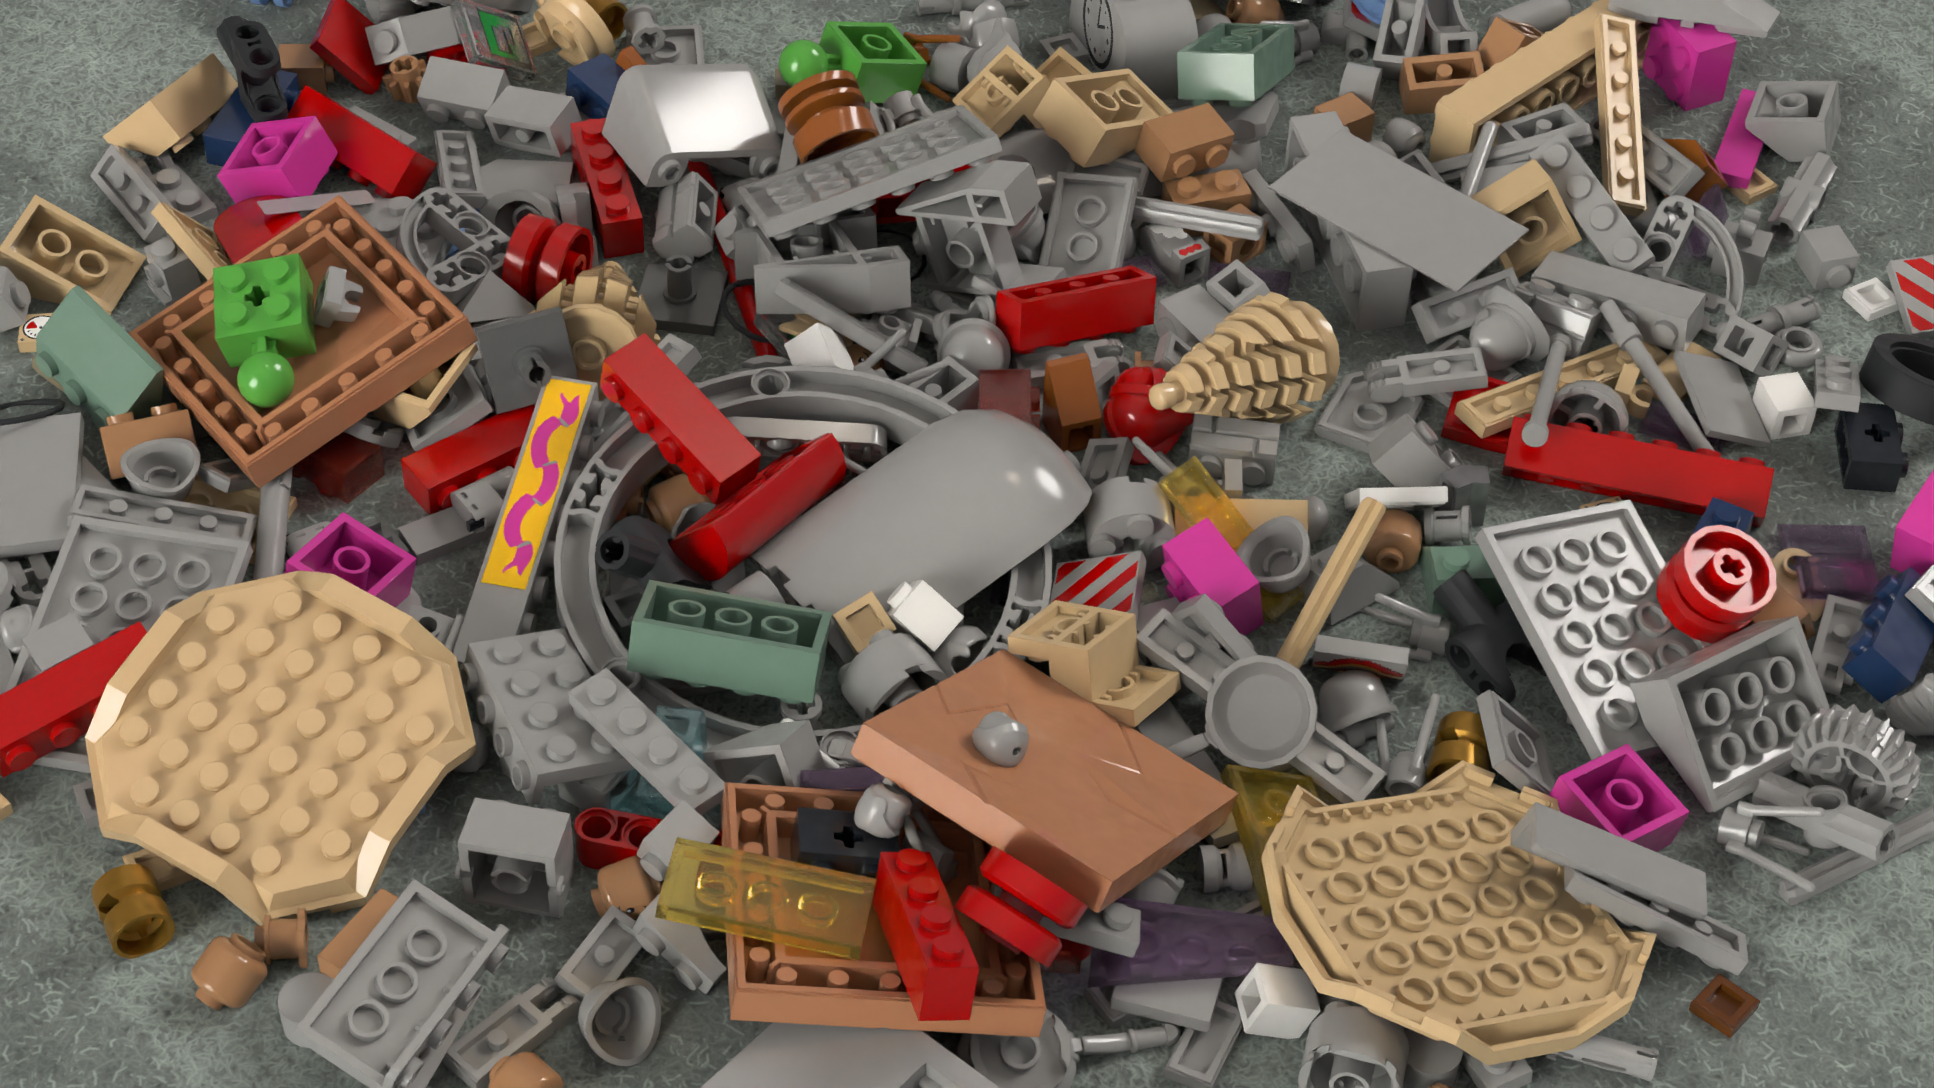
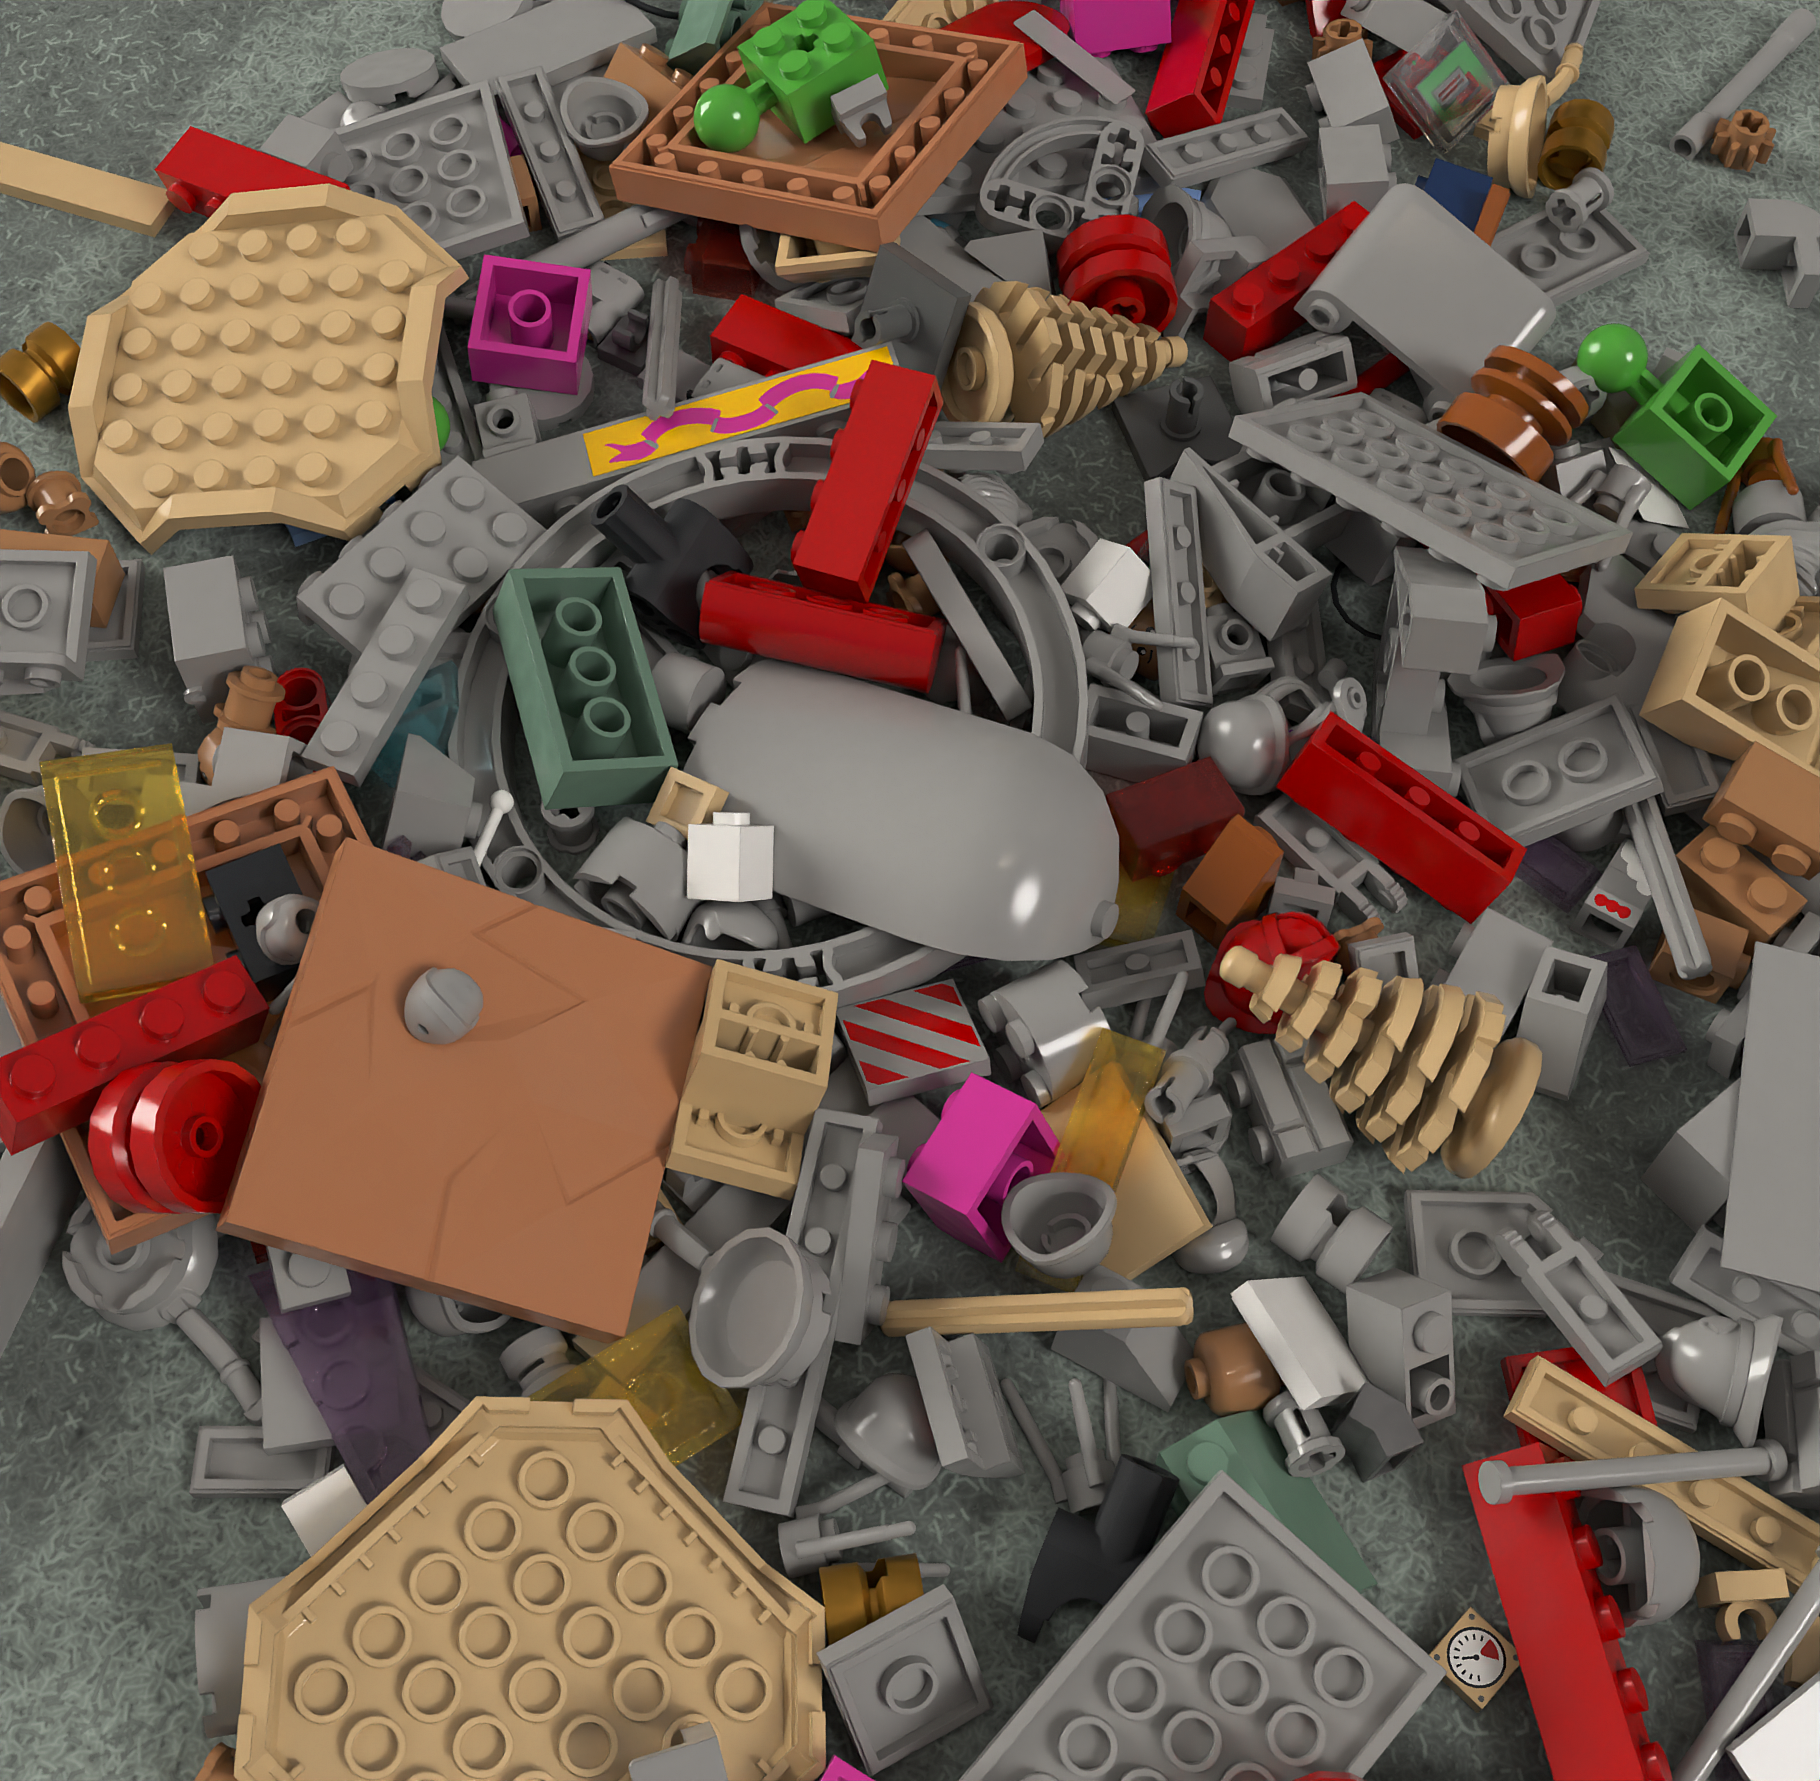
camera: 65 degrees right, 15 degrees up
none -> medium nougat brick [213,666,286,734]
none -> light grey axle [642,276,682,421]
none -> light grey pin [1144,1026,1229,1125]
none -> light grey wheel [1270,1174,1394,1296]

